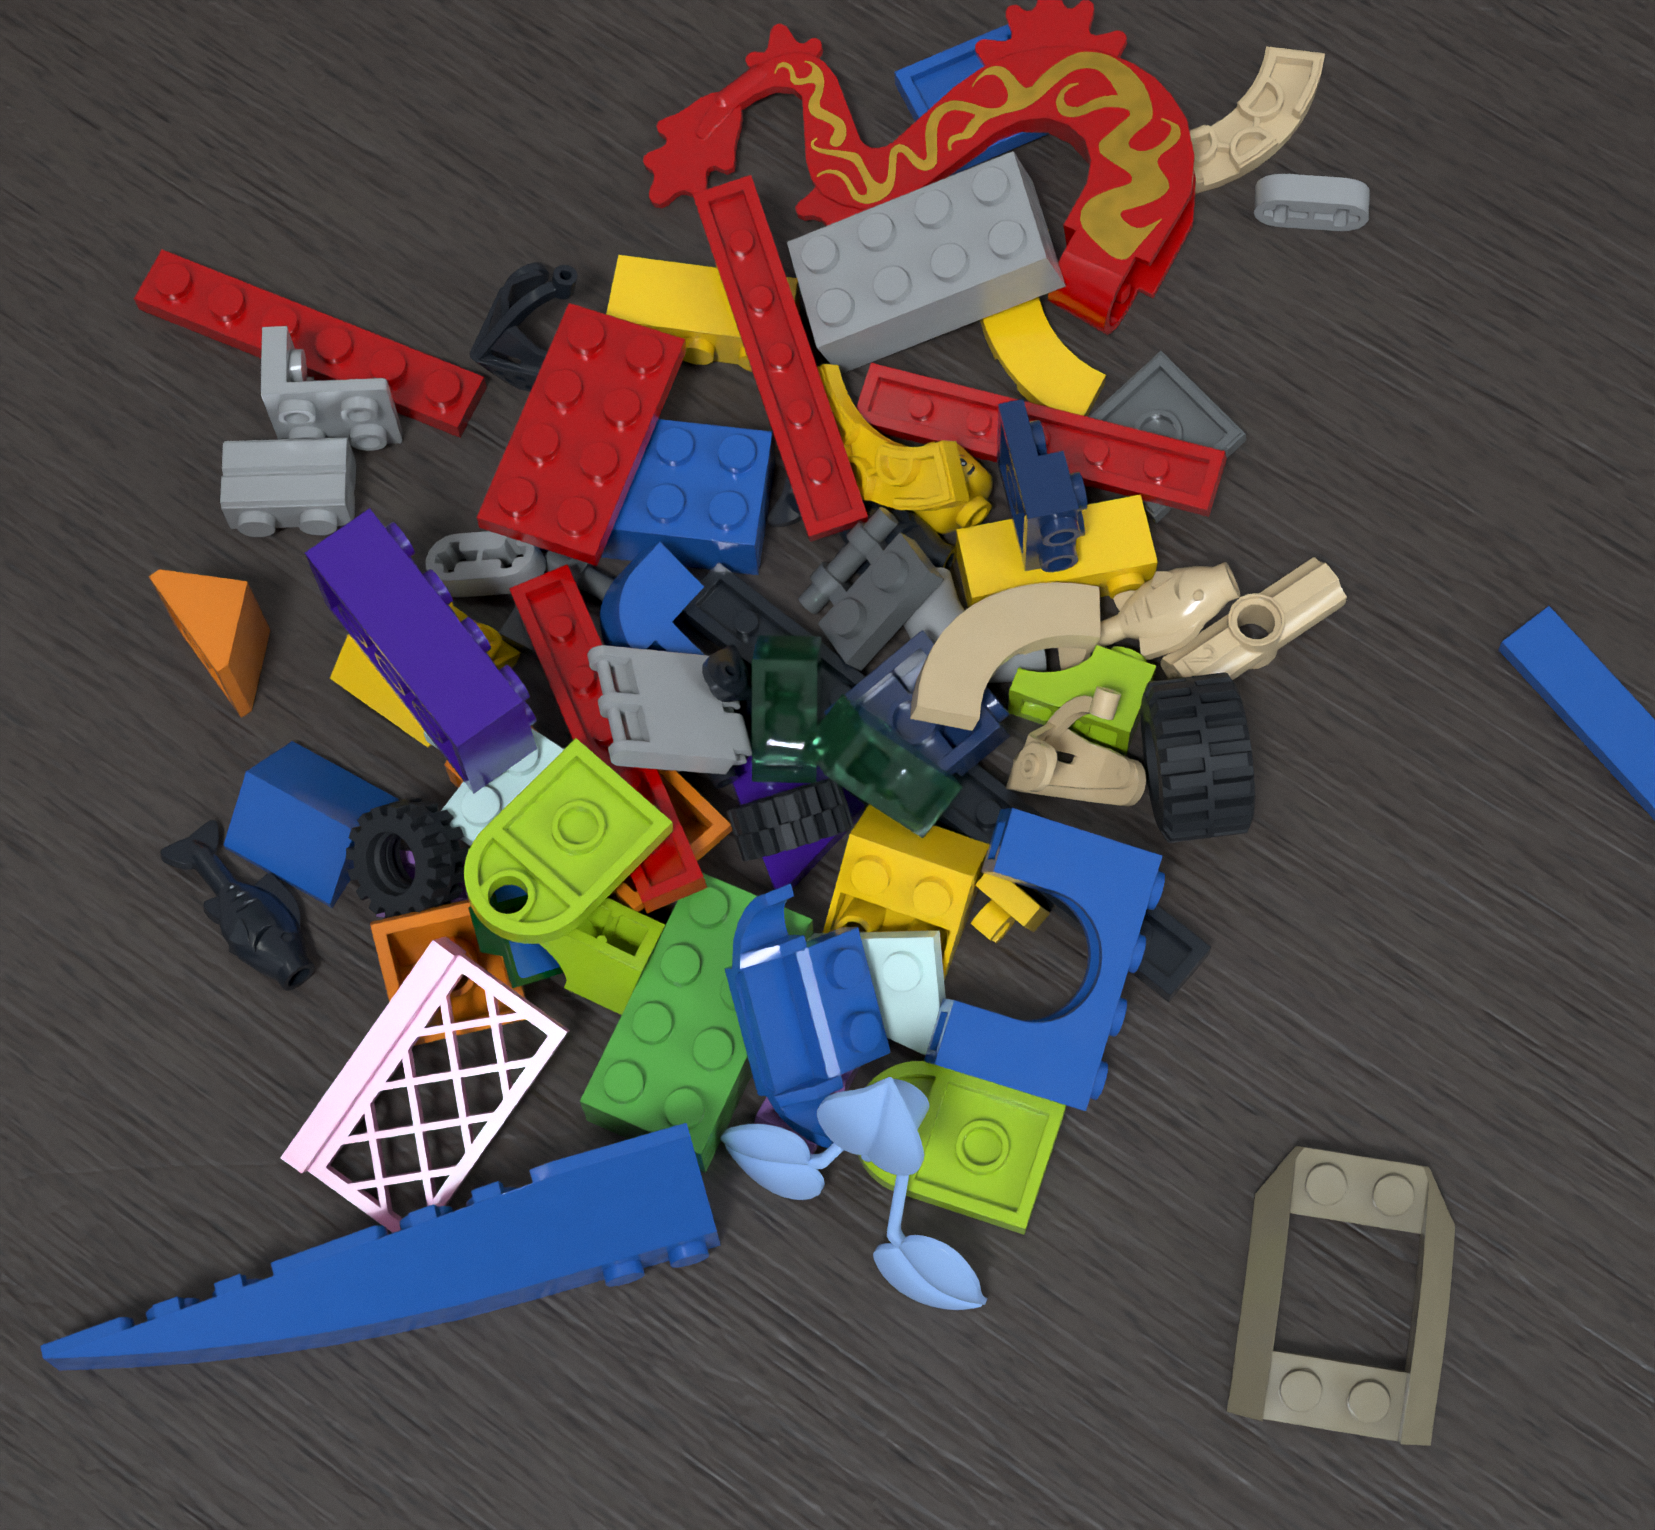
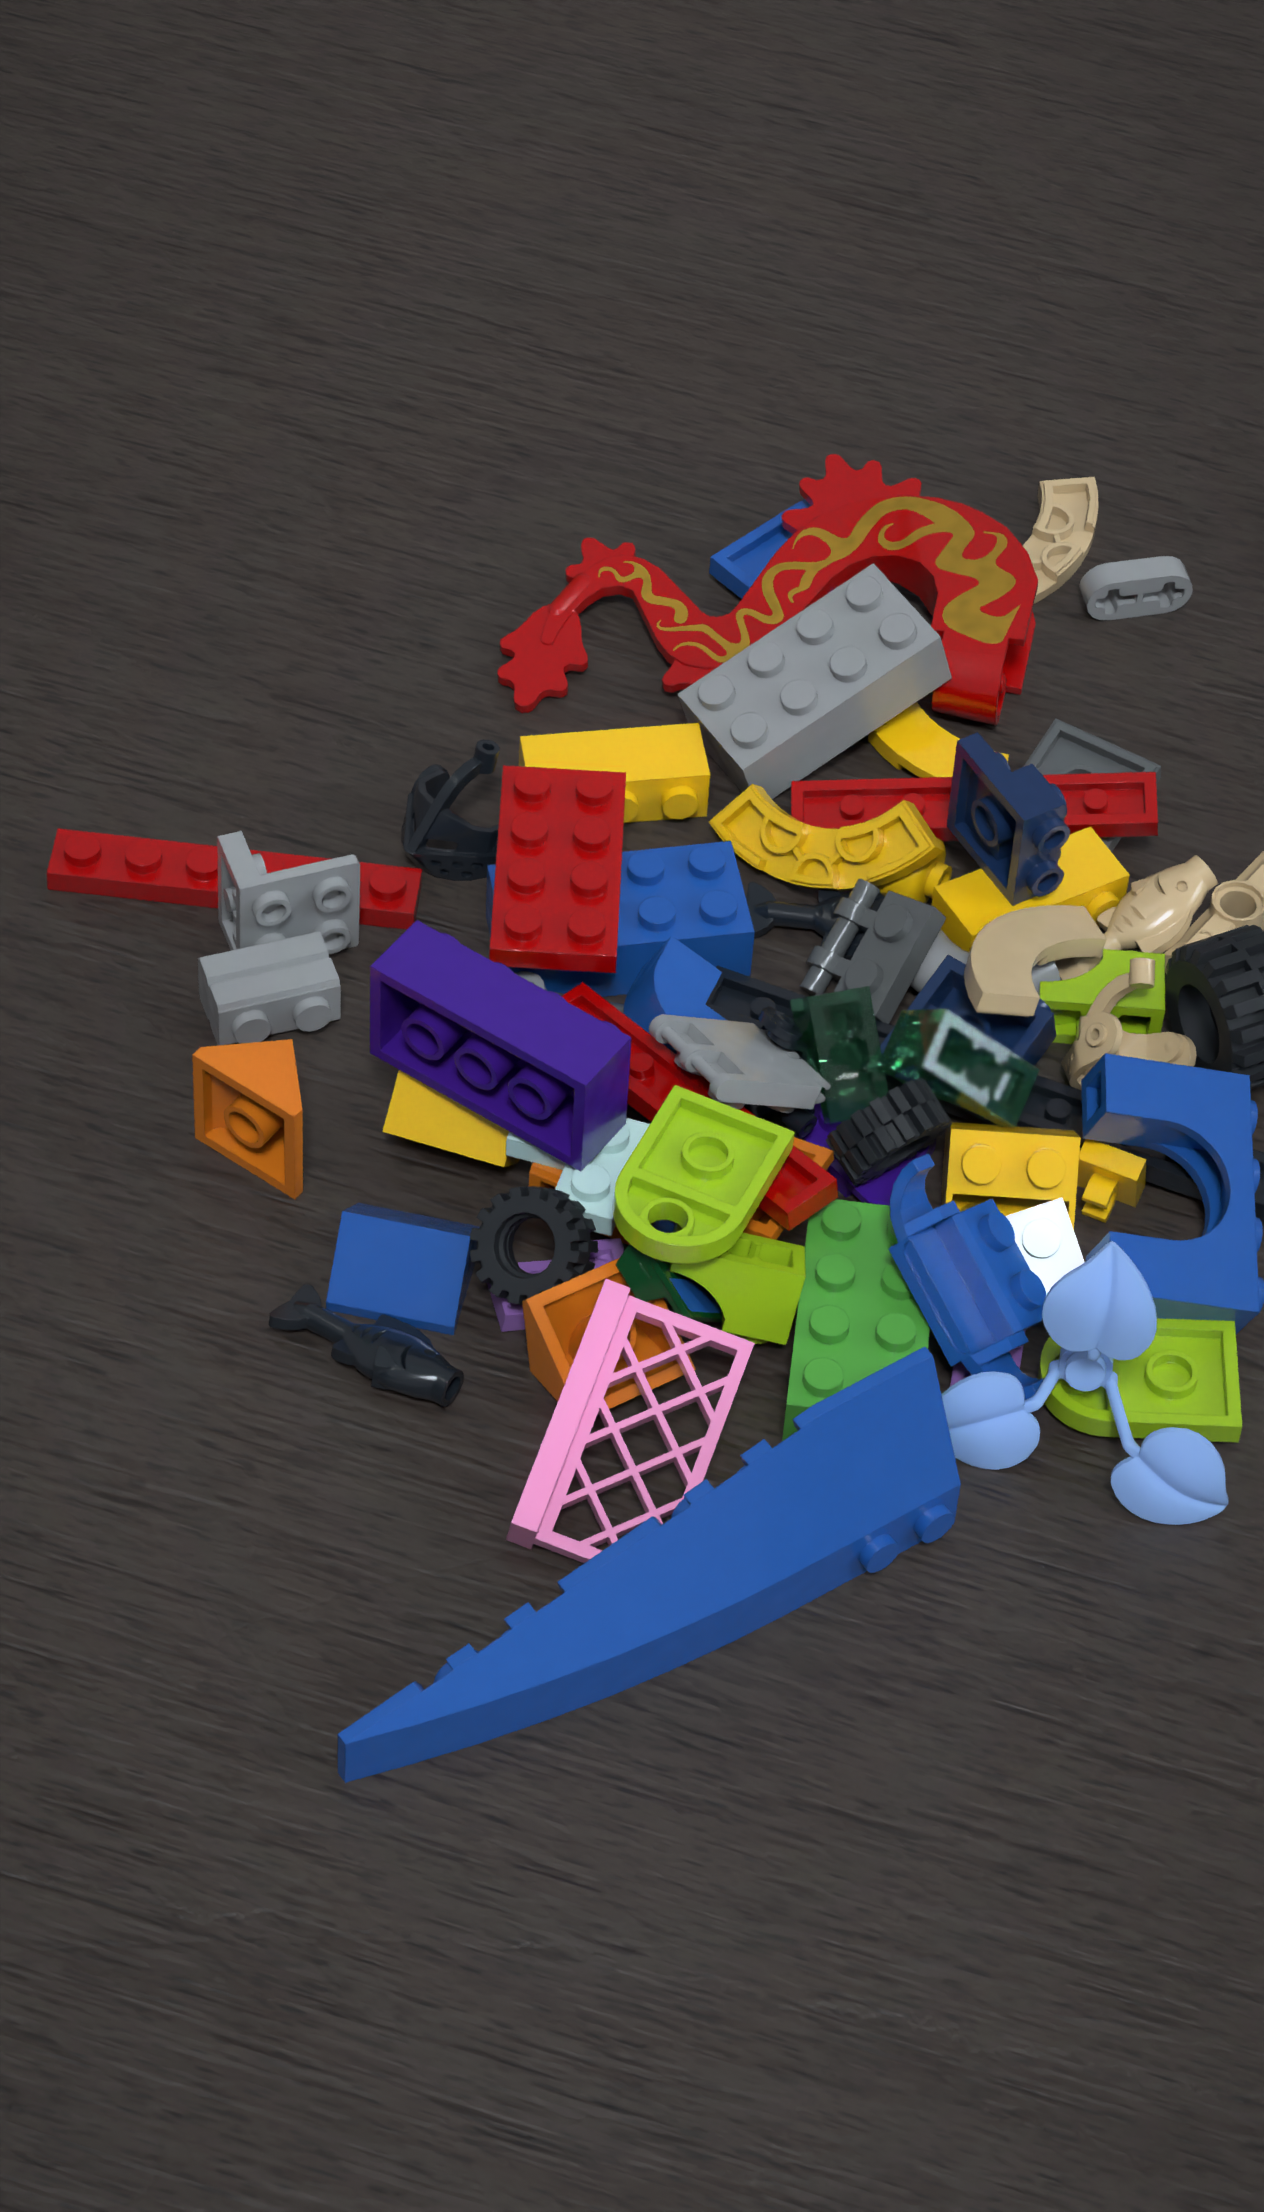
camera: 25 degrees left, 20 degrees down
red plate [693,175,869,542] -> none

